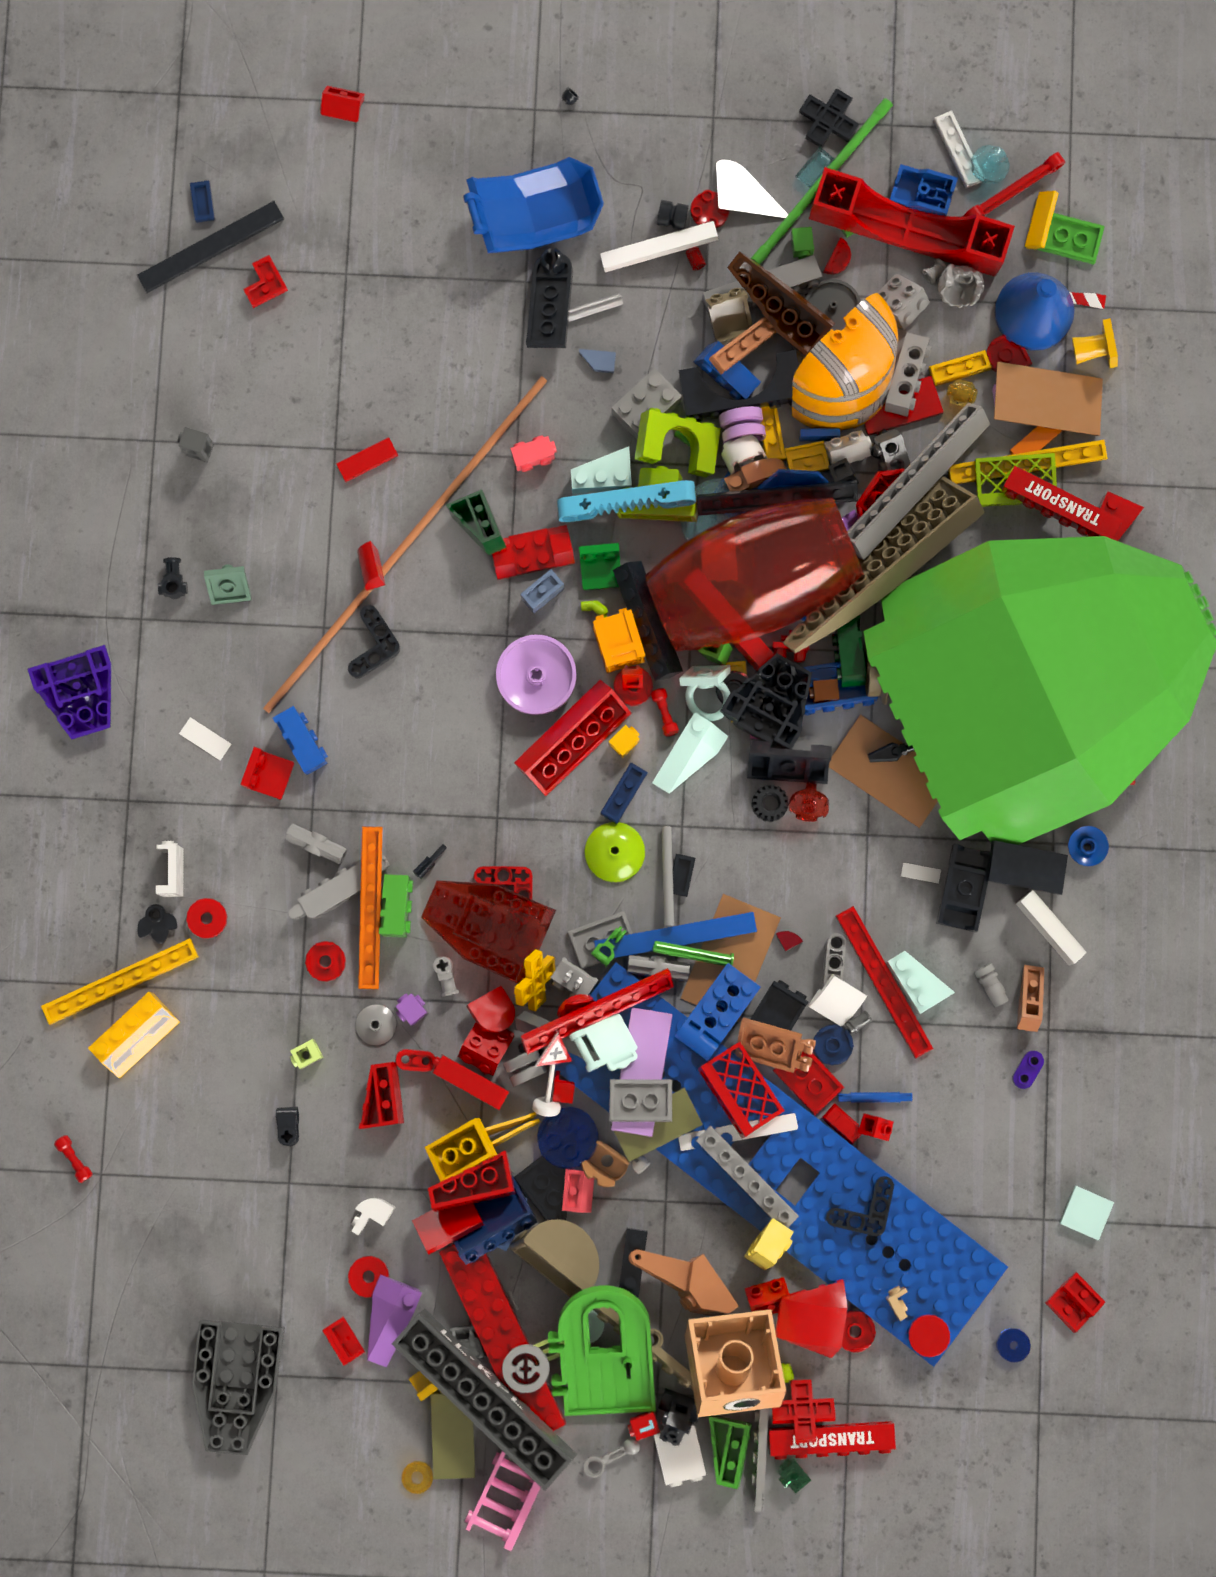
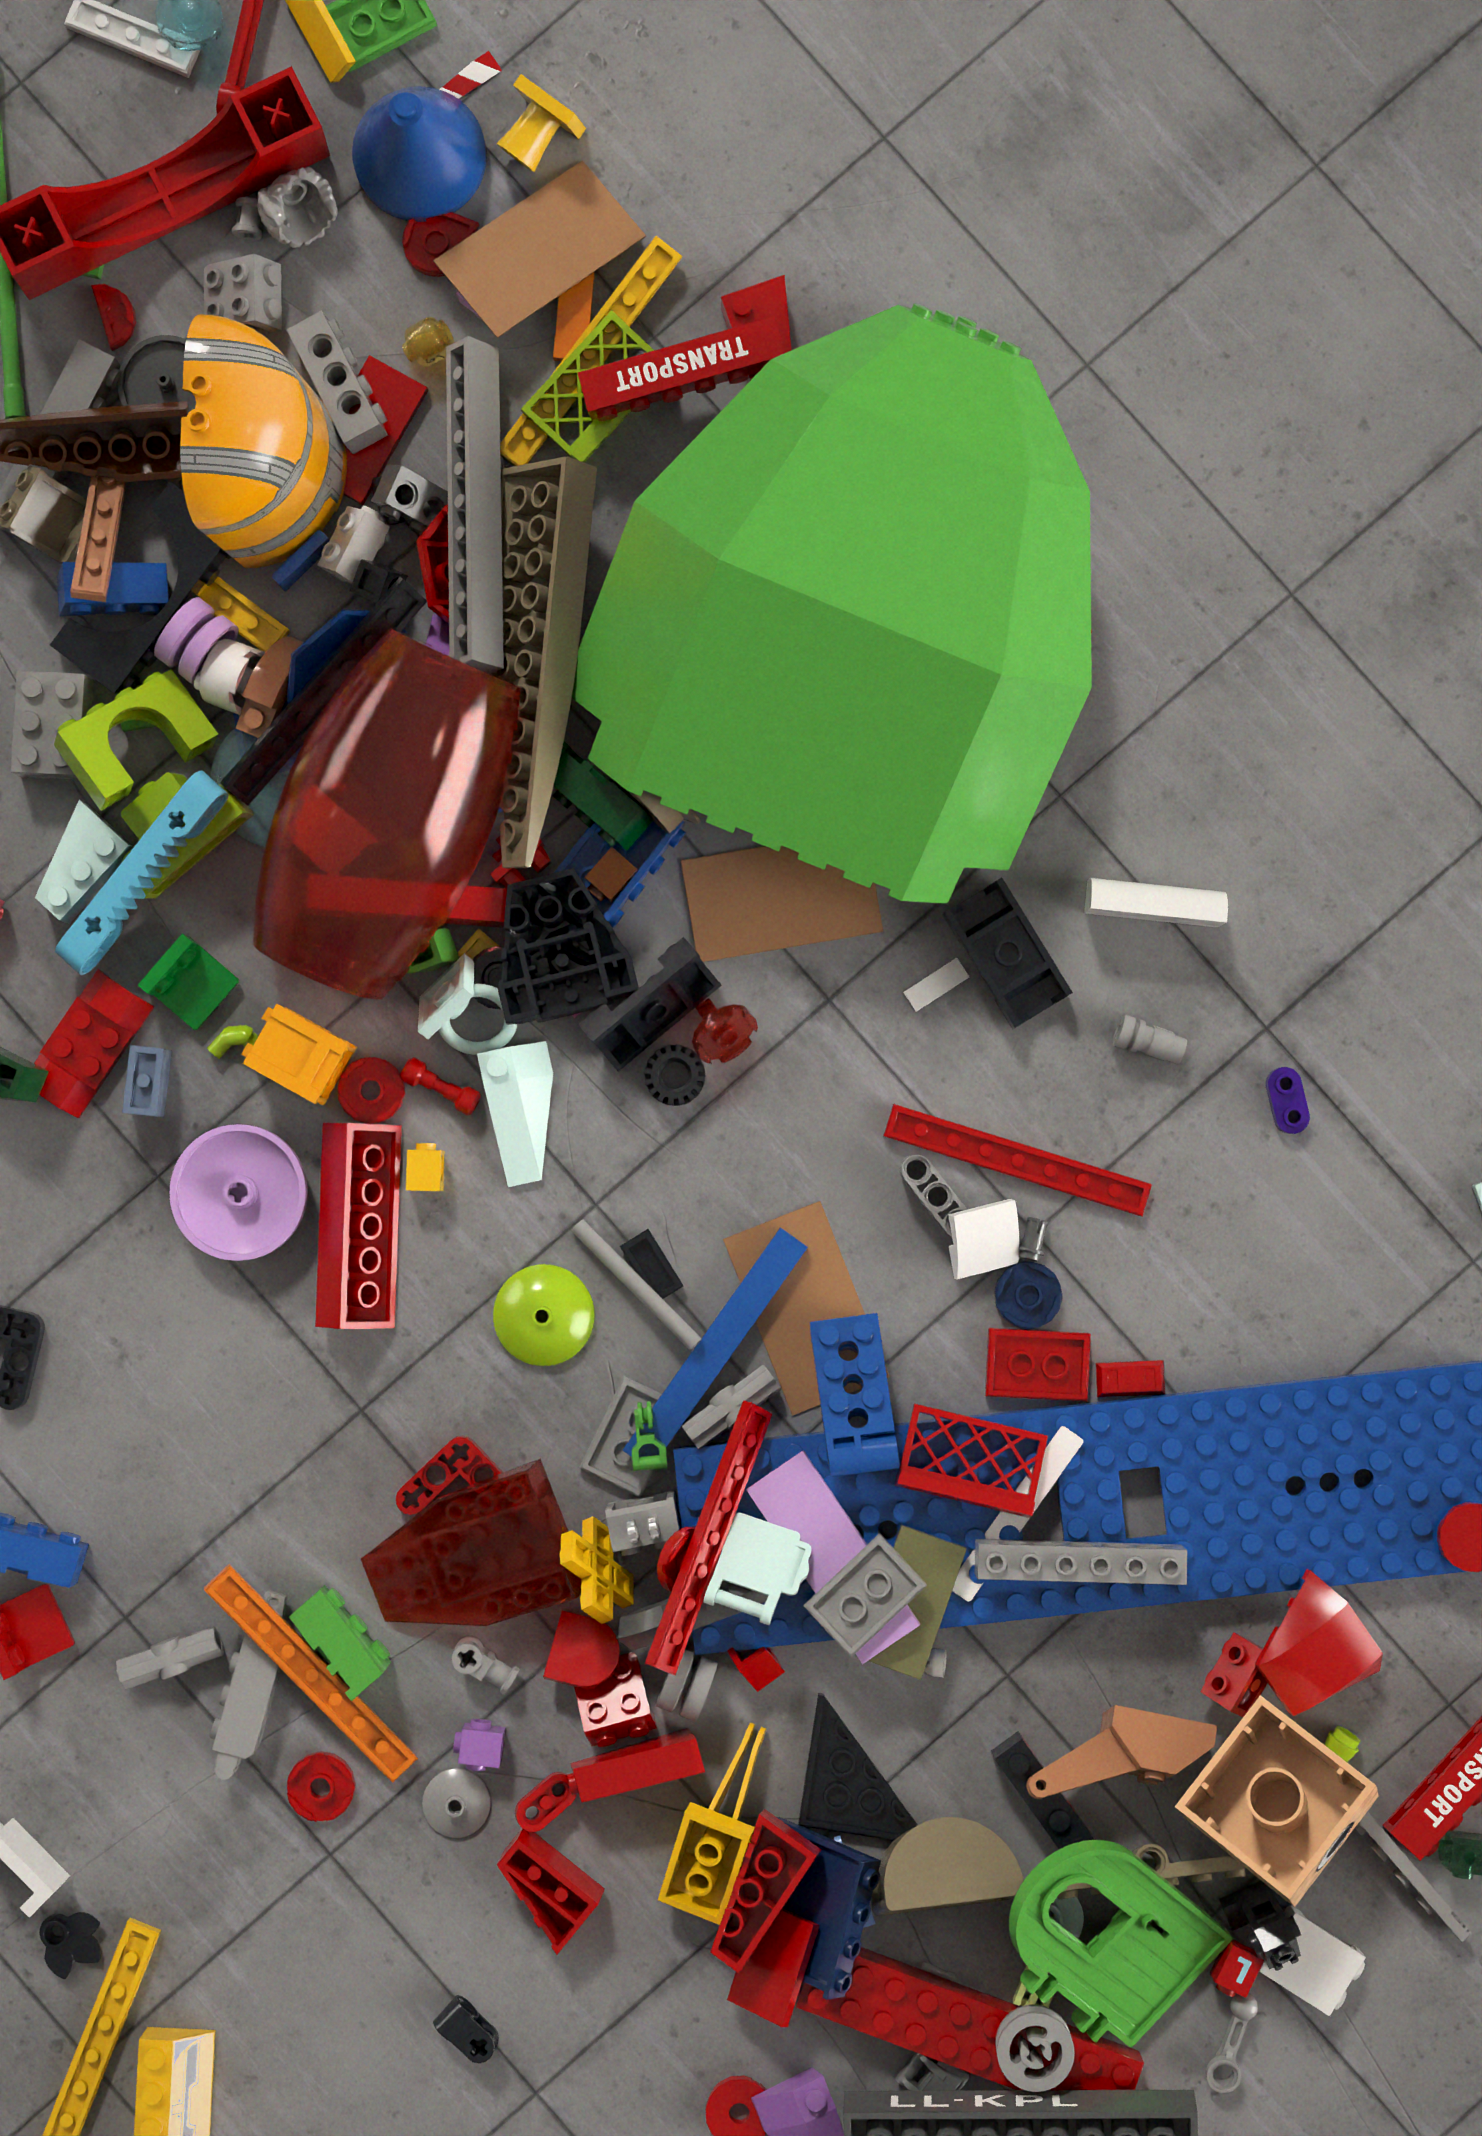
camera: 45 degrees left, 5 degrees up
red tile [186,898,228,939] -> none
yellowish green brick [290,1039,324,1069] -> none
white brick [351,1198,396,1235] -> none
black axle [413,844,447,879] -> none
white piece [532,1032,572,1117] -> none
clear blue tile [537,1107,599,1169] -> none
coral panel [562,1169,594,1213] -> none
medium nougat piece [581,1141,630,1187] -> none
dark blue tile [600,763,648,824] -> none
black brick [613,561,683,681] -> none
red tile [622,665,643,688] -> none
bright green axle [653,941,734,966] -> none
bright green wedge [709,1415,752,1489] -> none
nougat tile [735,1017,816,1073] -> none
light yellow wedge [744,1218,794,1271] -> none
black panel [750,980,809,1031] -> none
red plate [772,1379,836,1443] -> none
dark red tile [776,931,803,952] -> none
yellow plate [785,441,829,472] -> none
bright green brick [791,227,814,259] -> none
black beam [825,1176,894,1236] -> none
blue piece [838,1092,913,1103] -> none
red tile [841,1310,876,1353] -> none
red brick [858,1113,894,1141] -> none
black piece [868,742,915,762] -> none
light aqua wedge [885,951,955,1015] -> none
tan bracket [885,1286,908,1321] -> none
blue piece [890,164,958,216] -> none
yellow tile [928,350,991,386] -> none
black tile [986,841,1068,895] -> none
nougat slope [1017,965,1044,1032] -> none
blue dish [1068,826,1109,866] -> none

